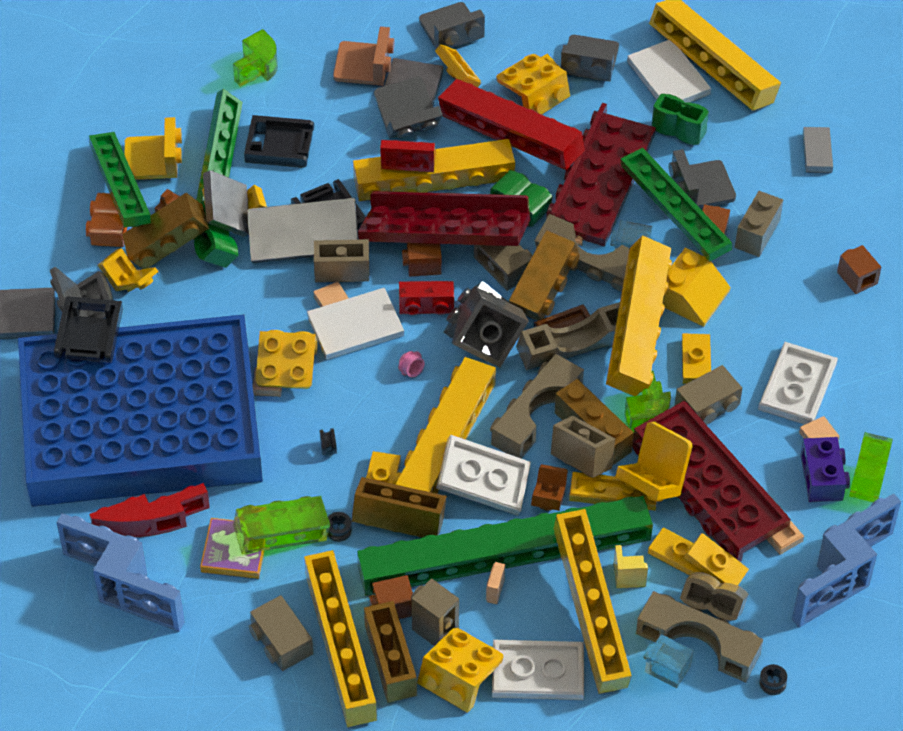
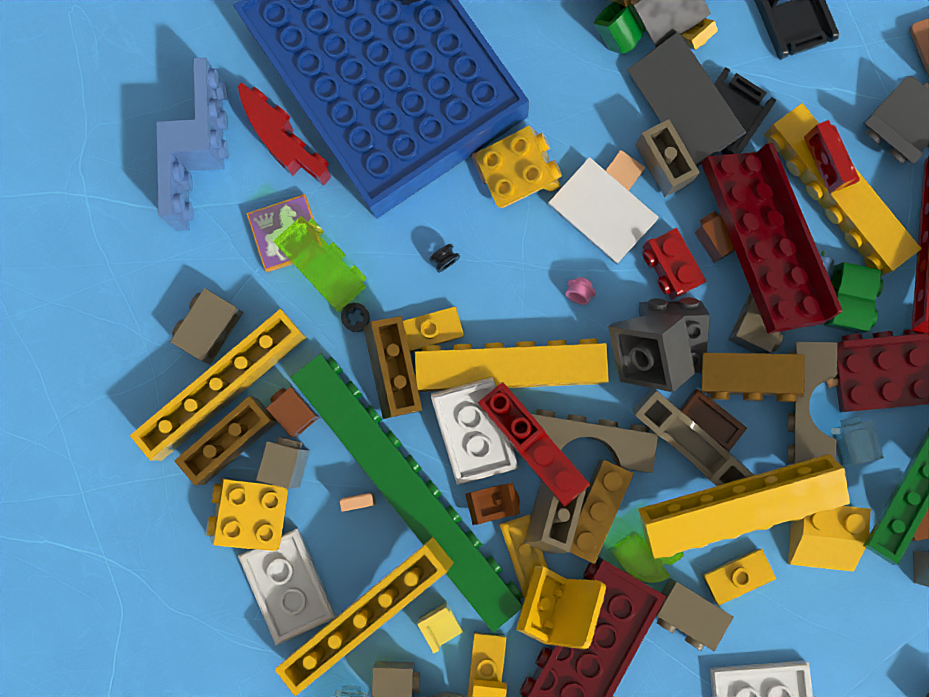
camera: 65 degrees right, 30 degrees up
none -> red slope [478,382,590,507]

